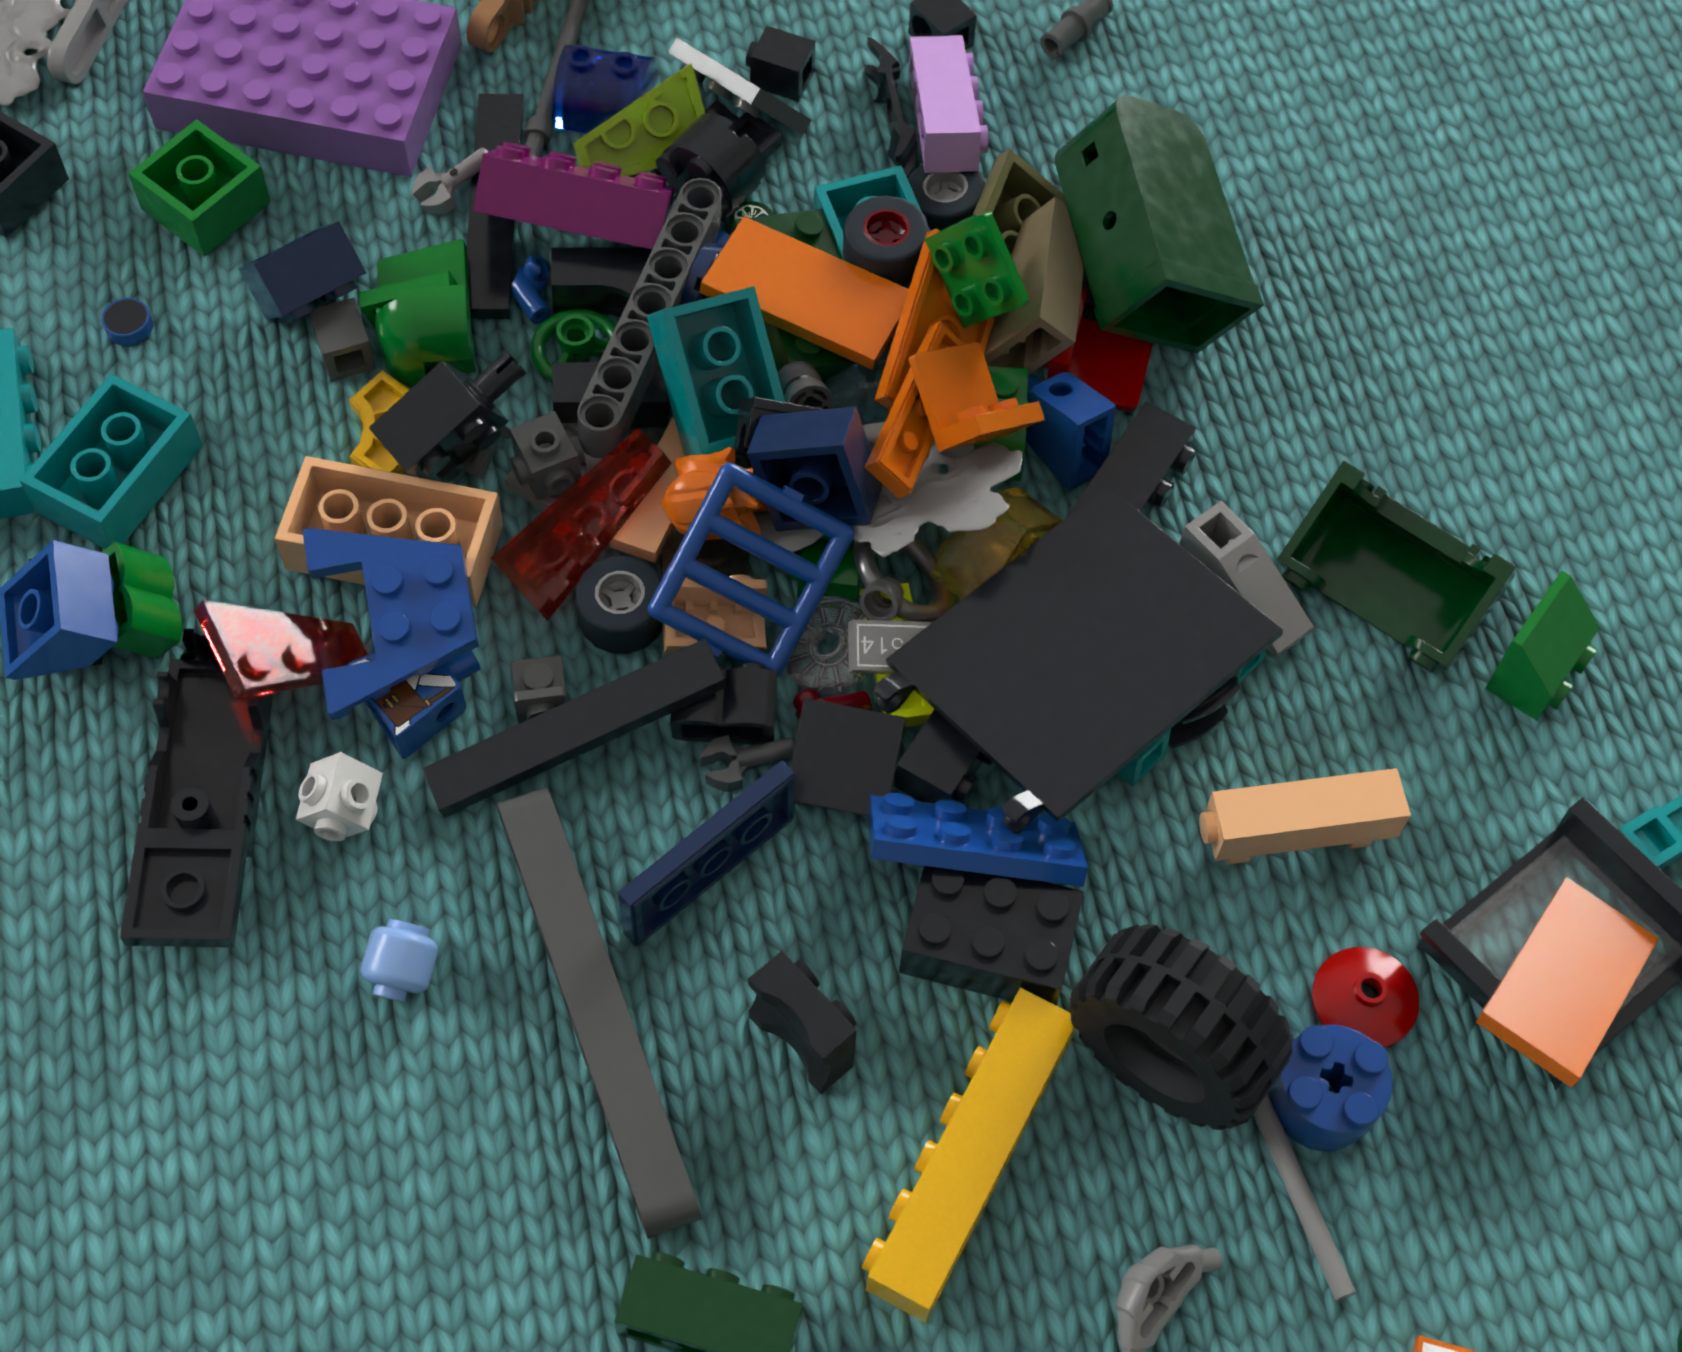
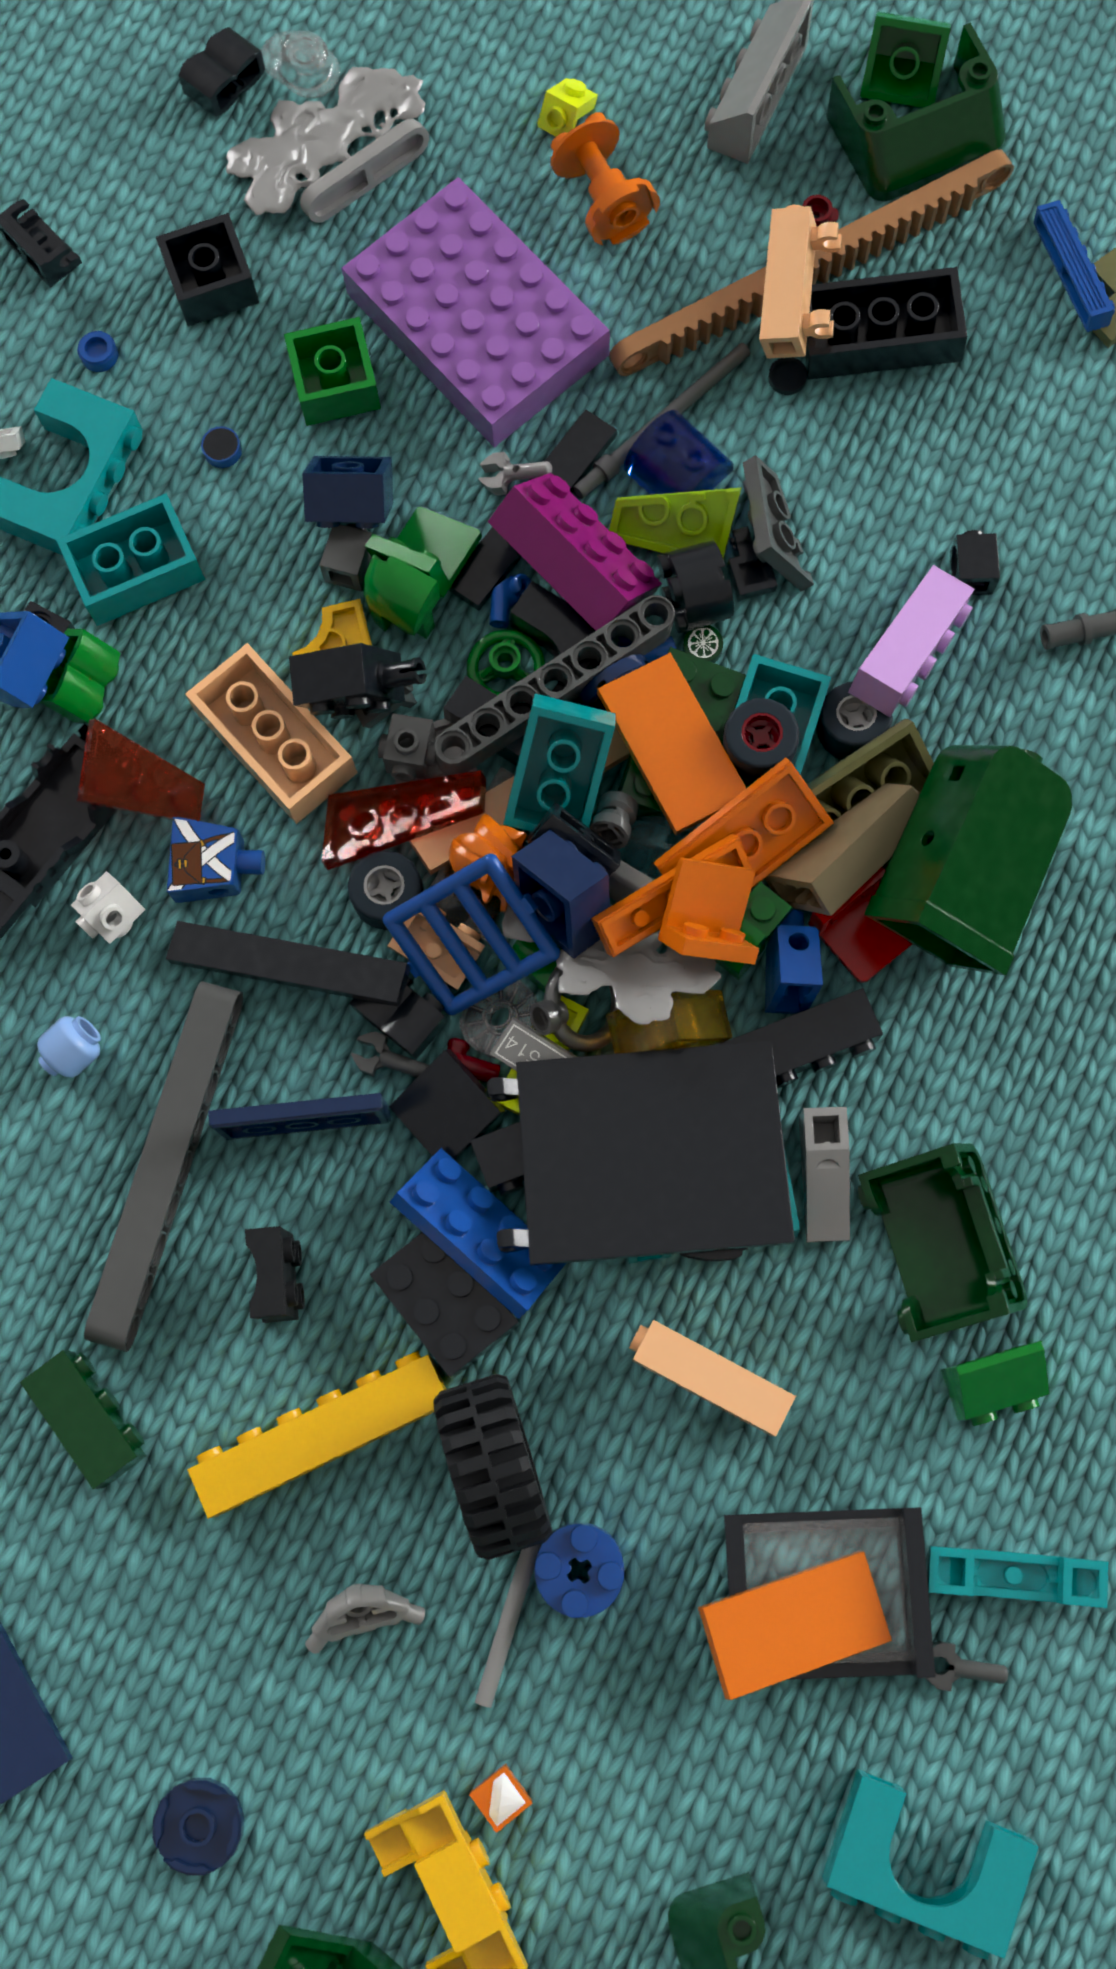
camera: 45 degrees right, 15 degrees up
blue wing [302,528,479,720] -> none
dark grey bracket [511,655,567,724] -> none
black brick [745,26,816,102] -> none
black piece [864,37,918,179] -> none
green bracket [925,211,1030,328] -> none
red dish [1311,947,1419,1048] -> none

